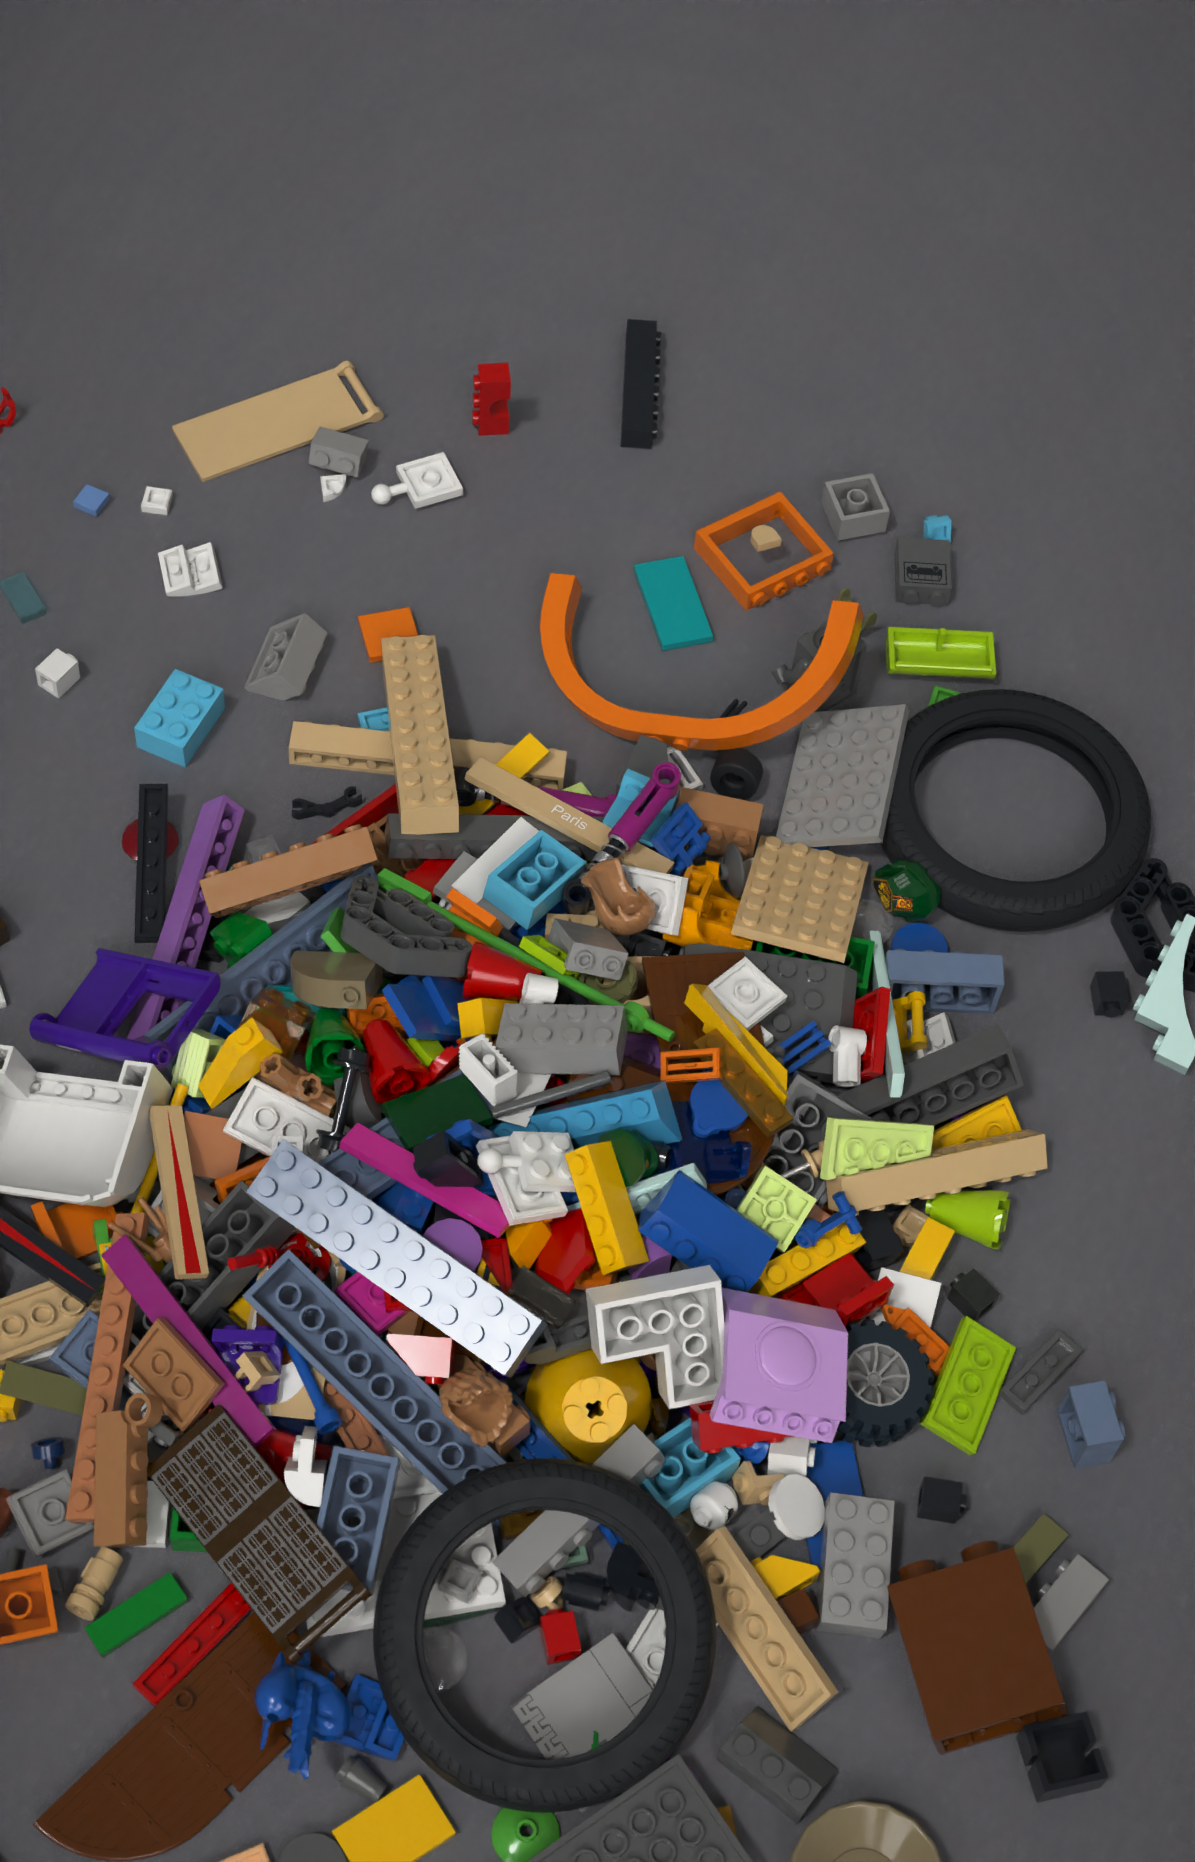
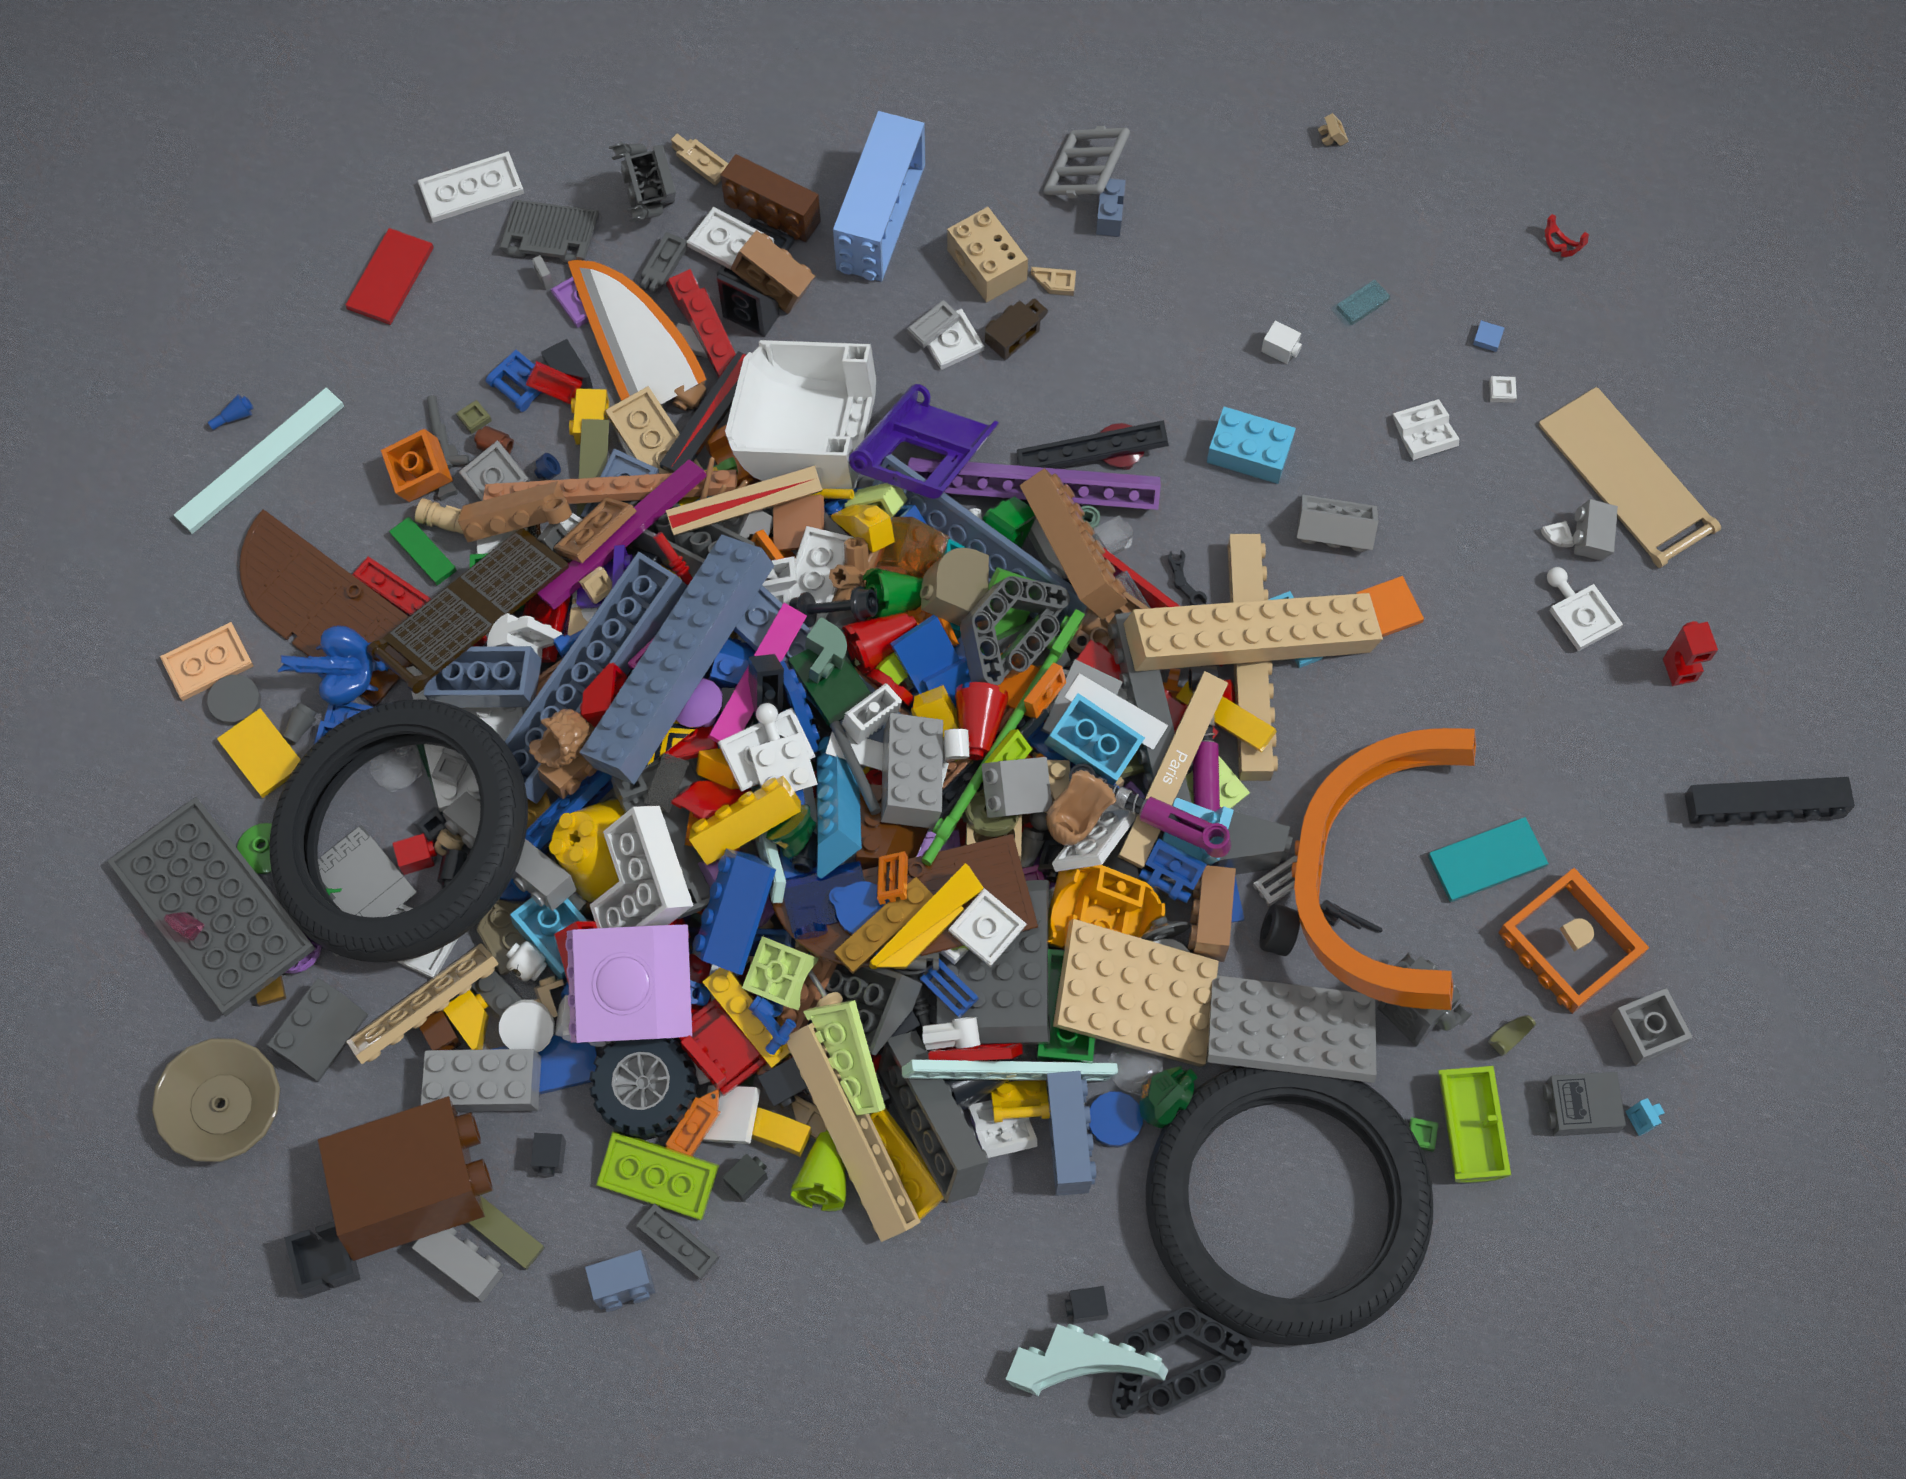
camera: 90 degrees right, 10 degrees up
none -> sand green brick [805,617,847,684]

